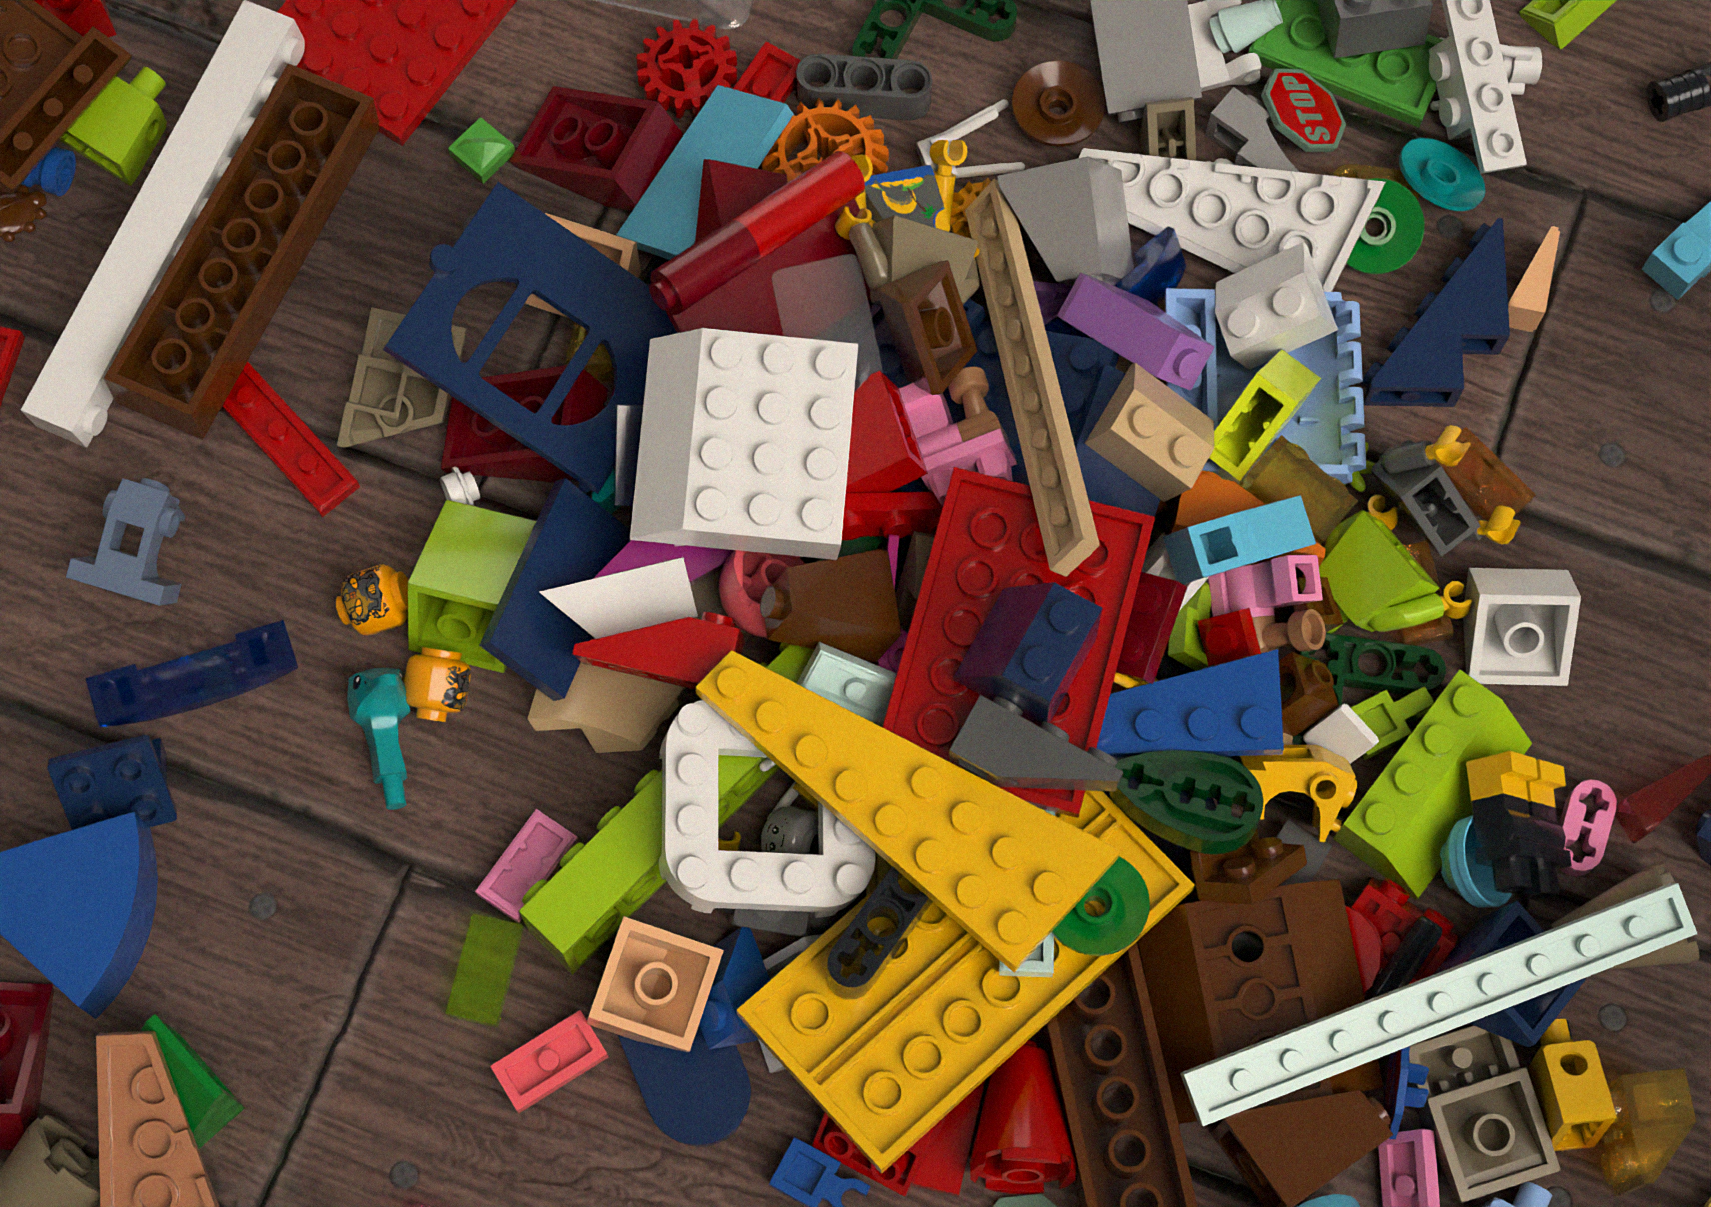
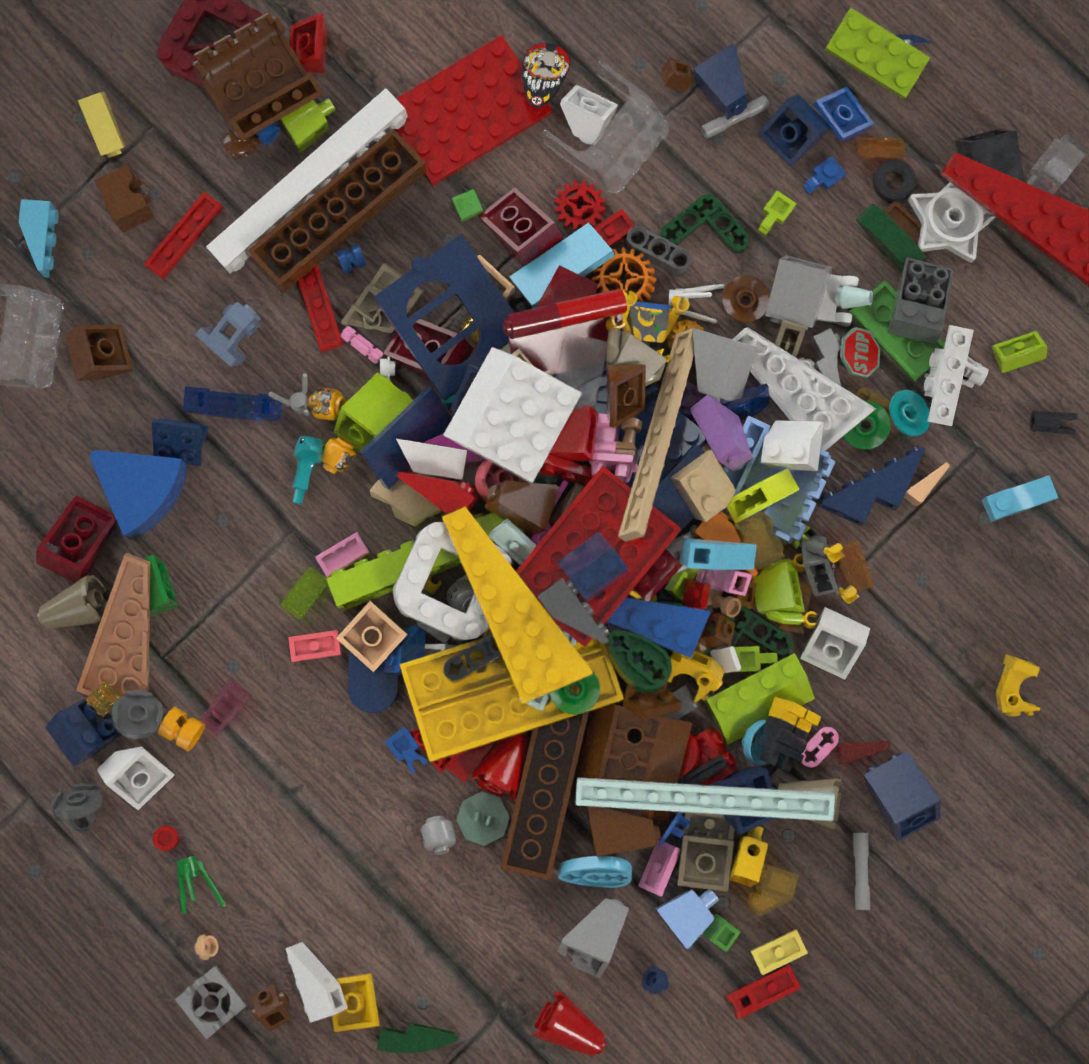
camera: 25 degrees right, 10 degrees up
none -> light grey plant [268,373,309,416]
none -> blue wheel [336,243,367,274]
none -> bright pink axle [341,326,384,364]

